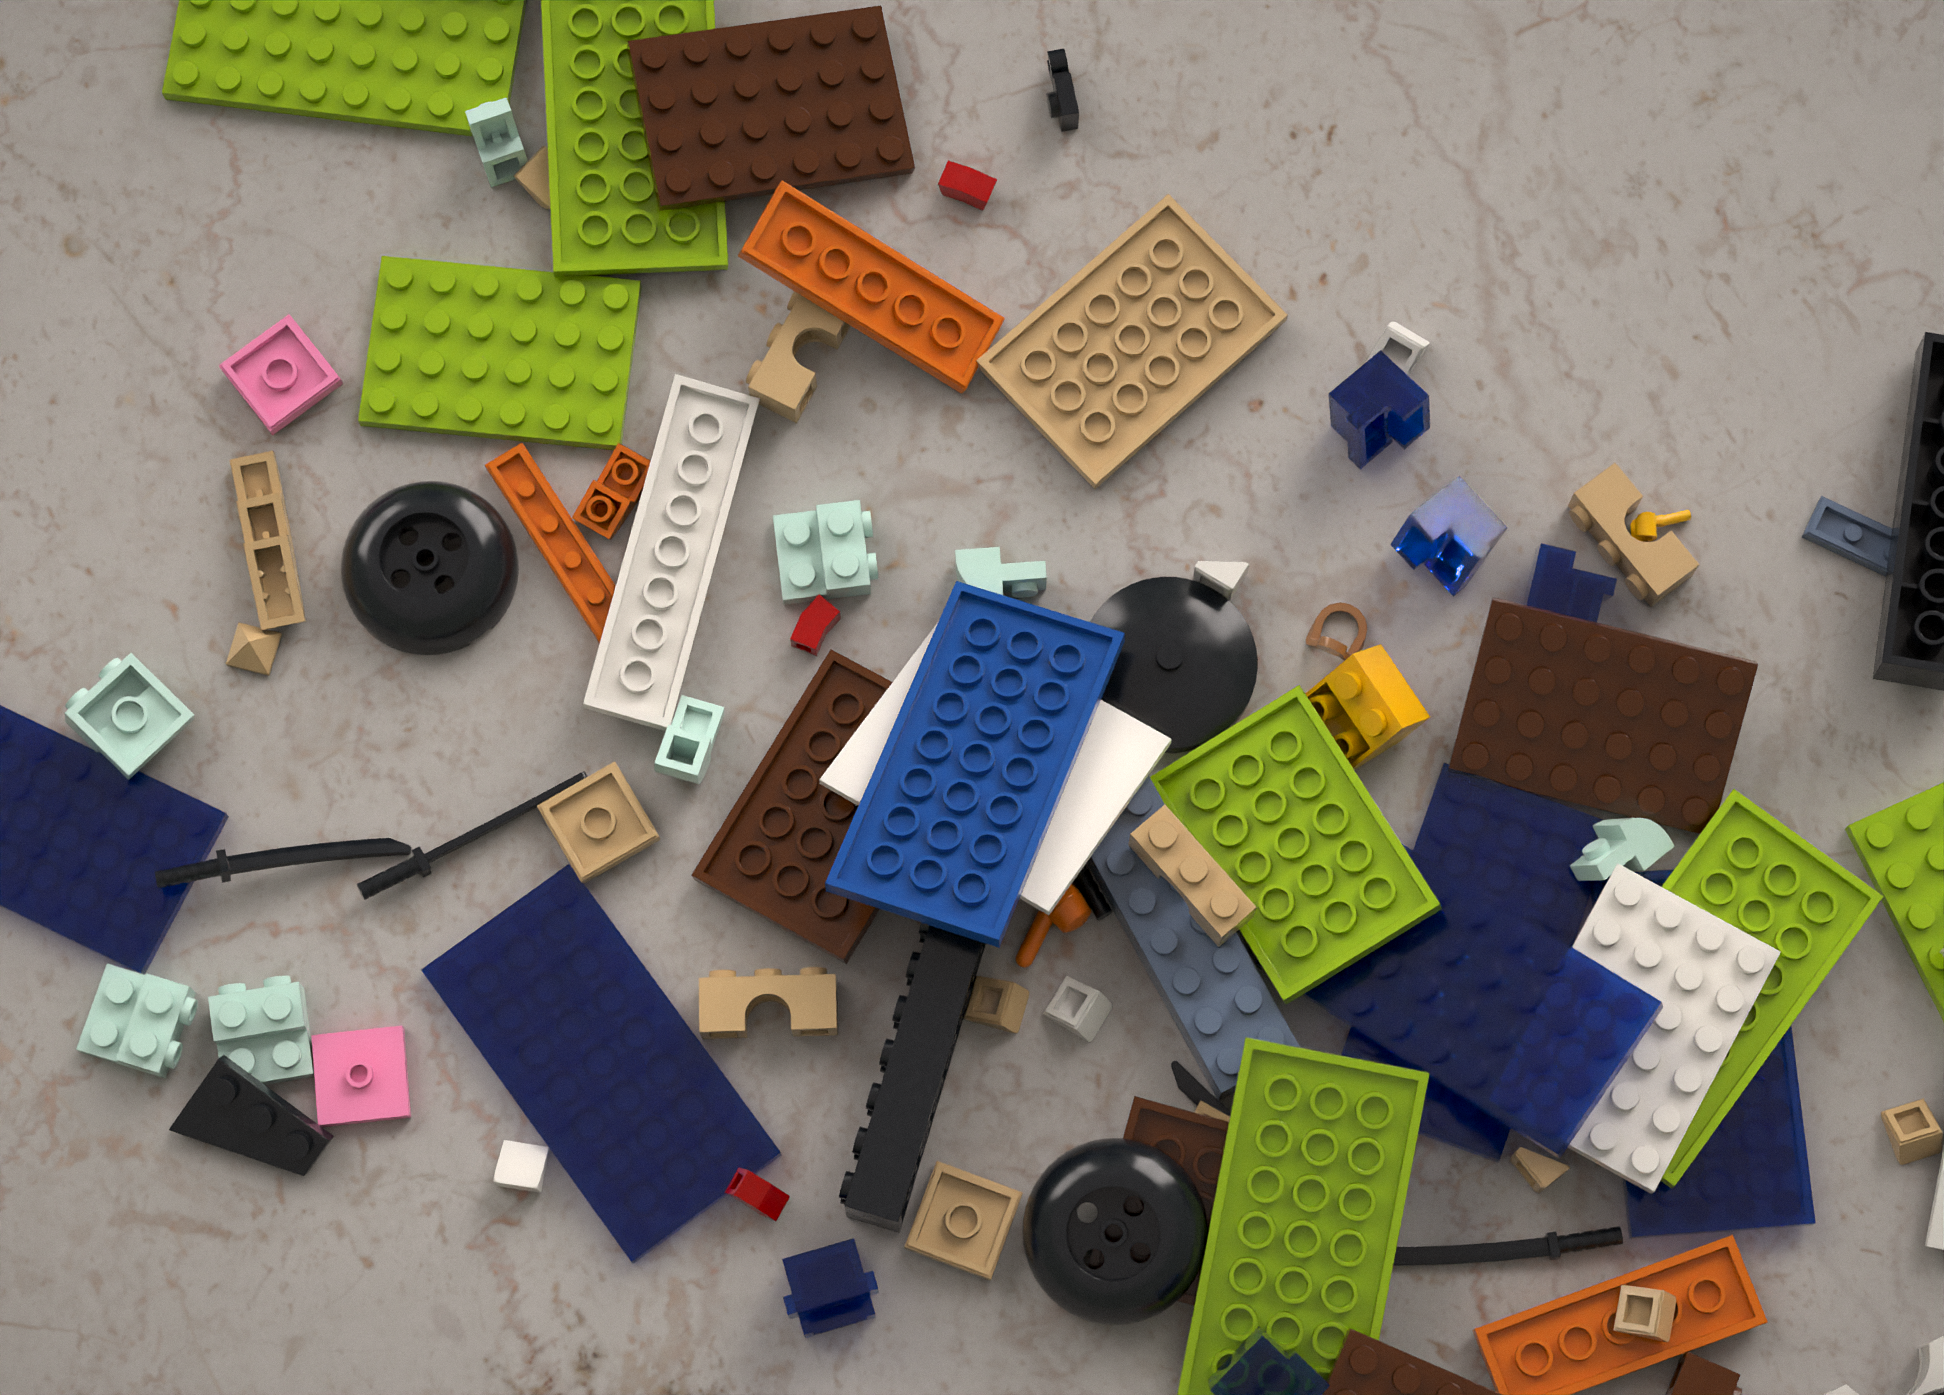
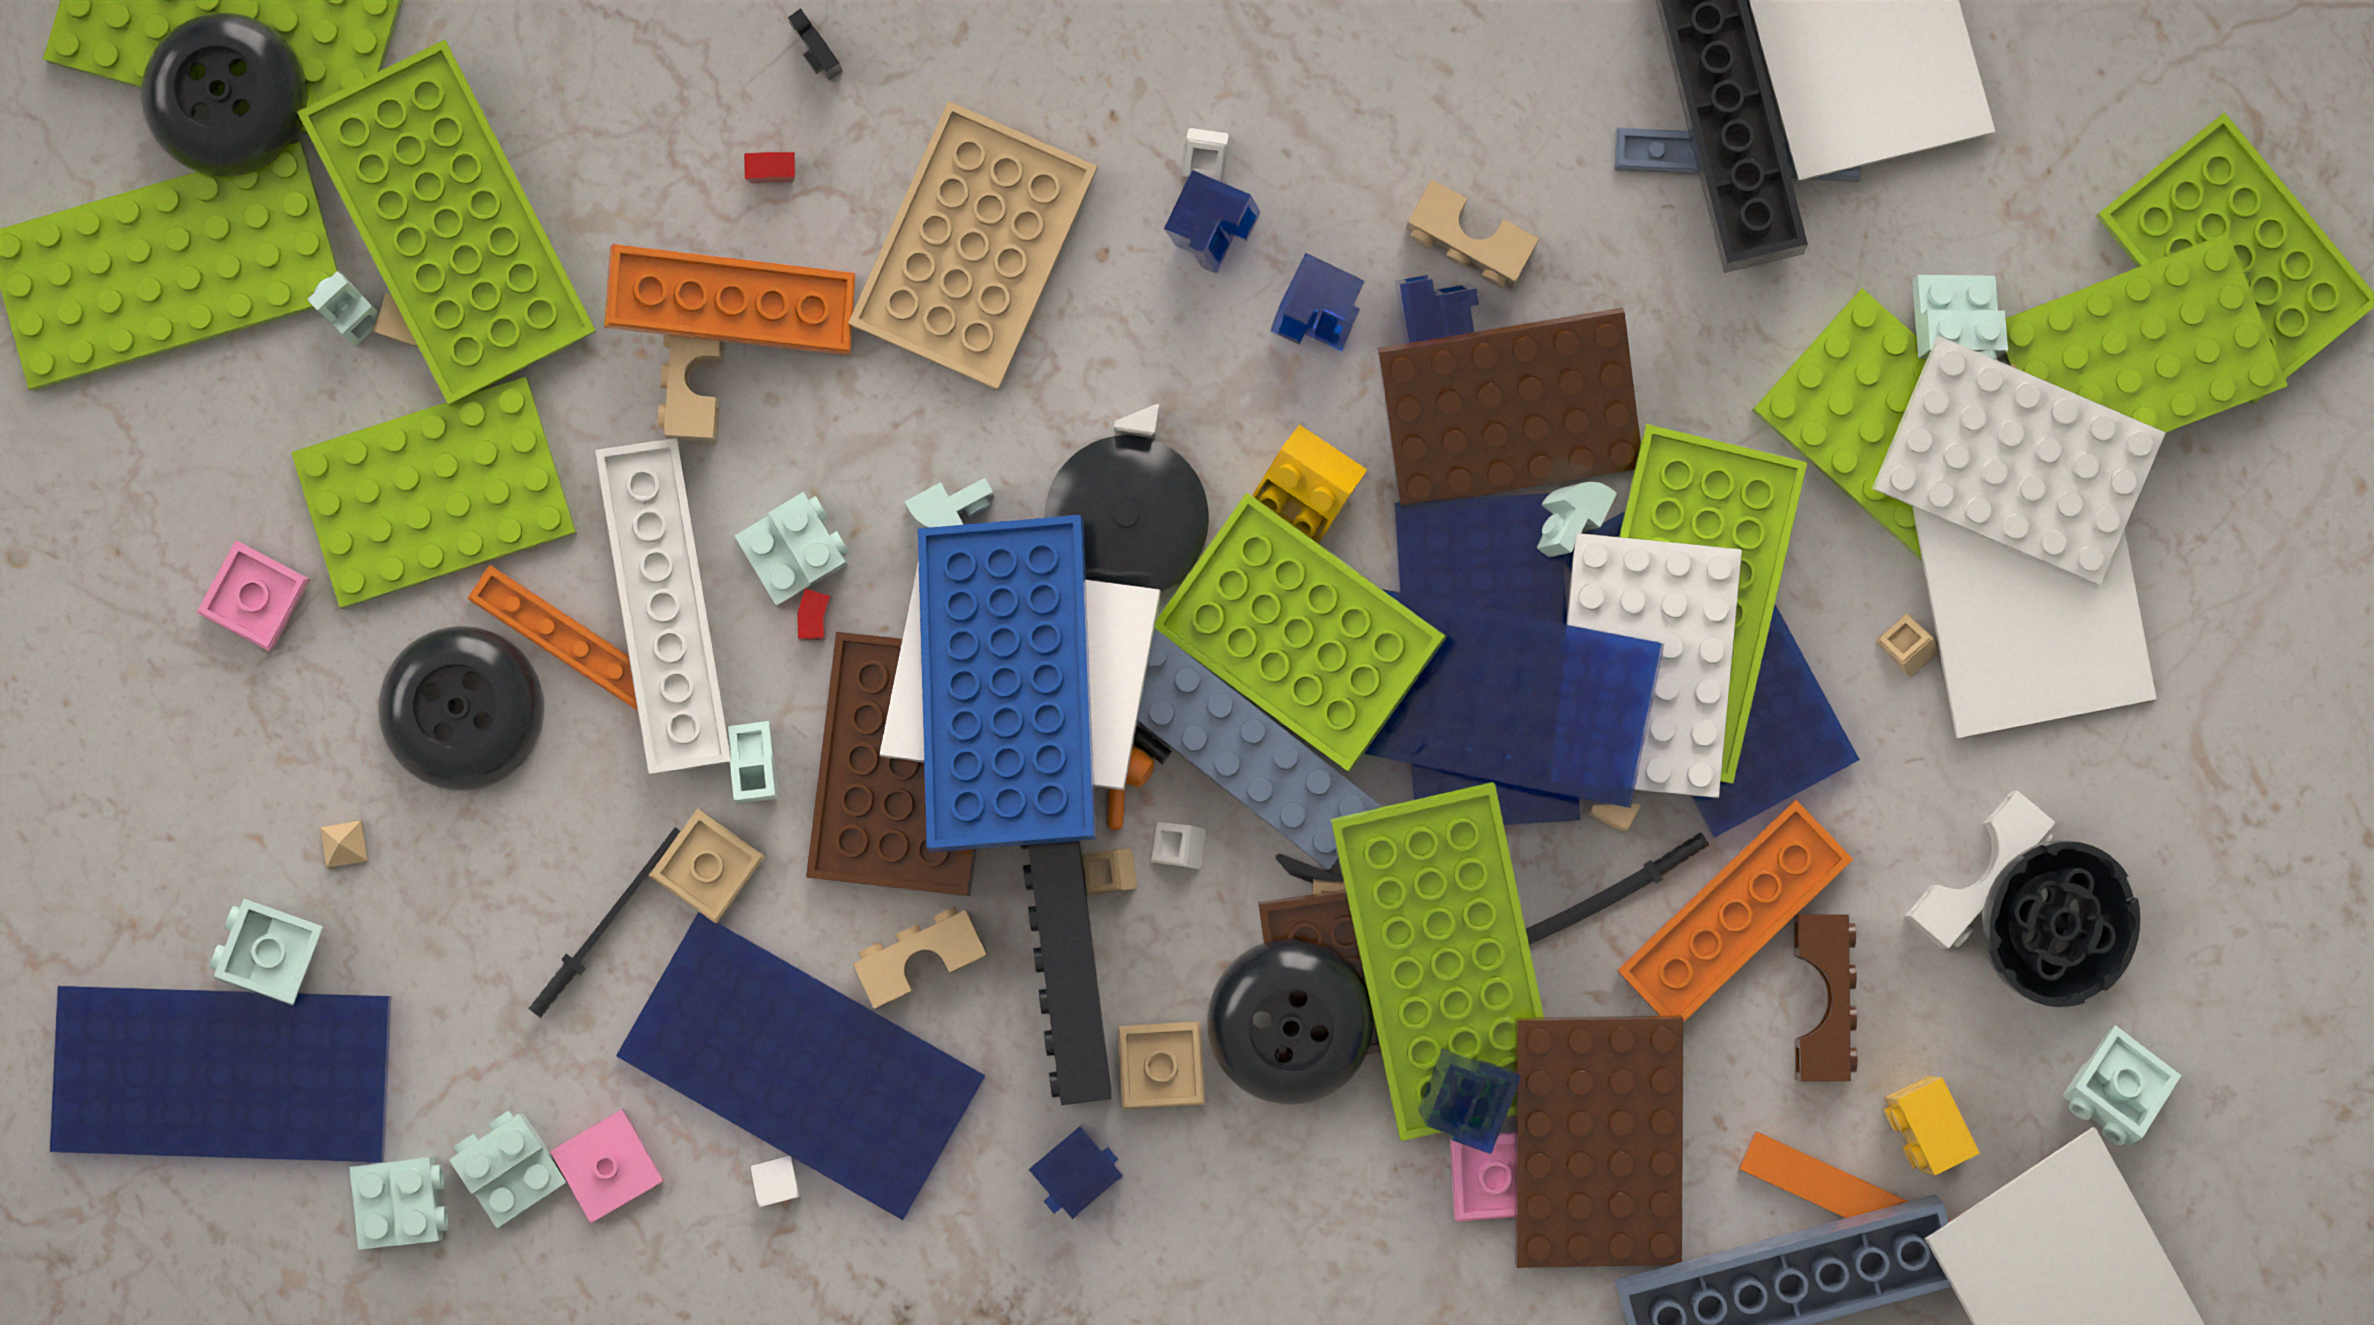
camera: 25 degrees left, 10 degrees up
black sword [154,838,411,889] -> none
black wing [169,1055,334,1176] -> none
tan slope [230,451,306,631] -> none
orange slope [572,443,651,540] -> none
reddish brown plate [627,5,915,211] -> none
red piece [725,1168,790,1221] -> none
tan arch [1128,805,1257,947] -> none
medium nougat piece [1306,602,1367,660] -> none
tan slope [1613,1285,1676,1342] -> none
yellow hand [1630,510,1691,542] -> none

